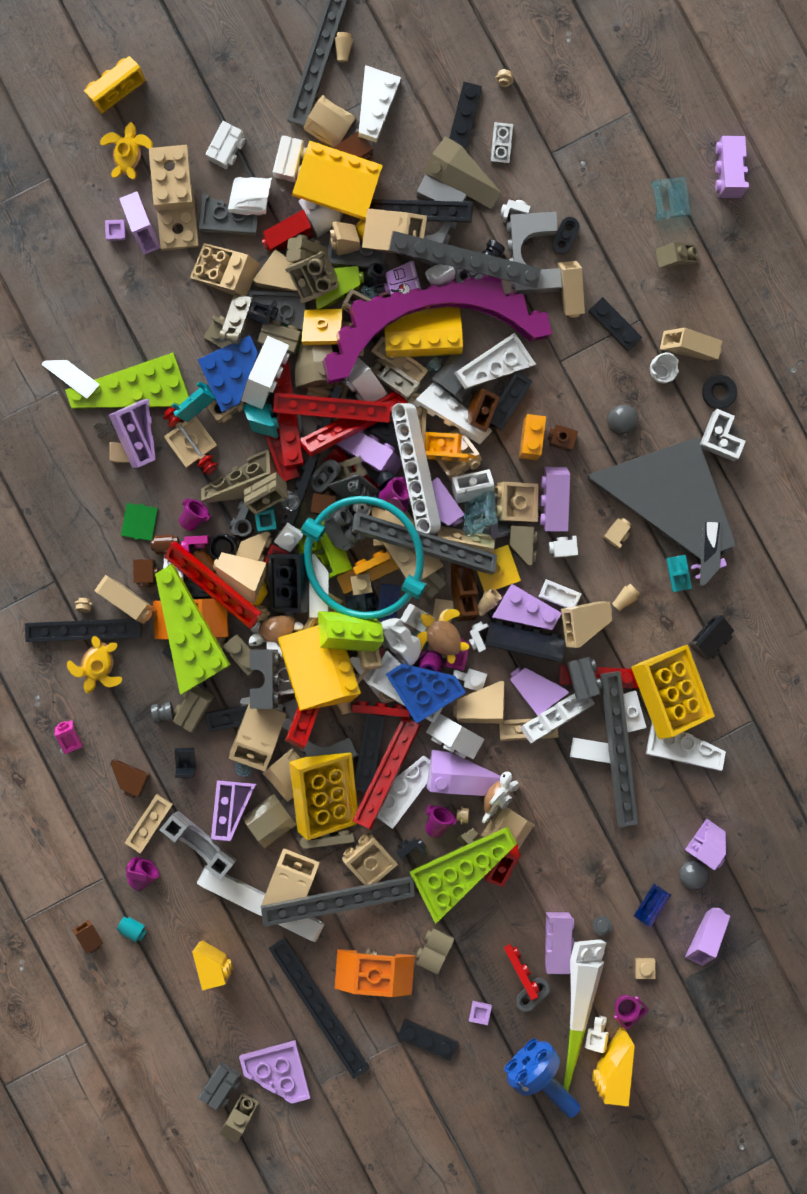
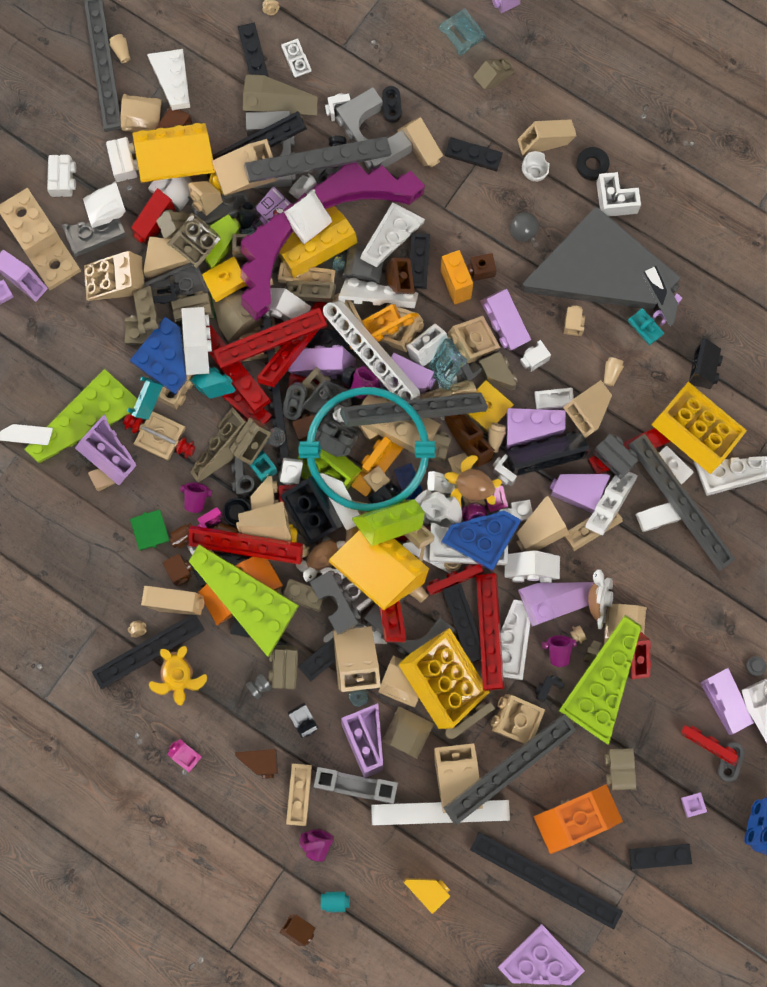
camera: 25 degrees left, 10 degrees down
none -> white slope [284,189,332,244]

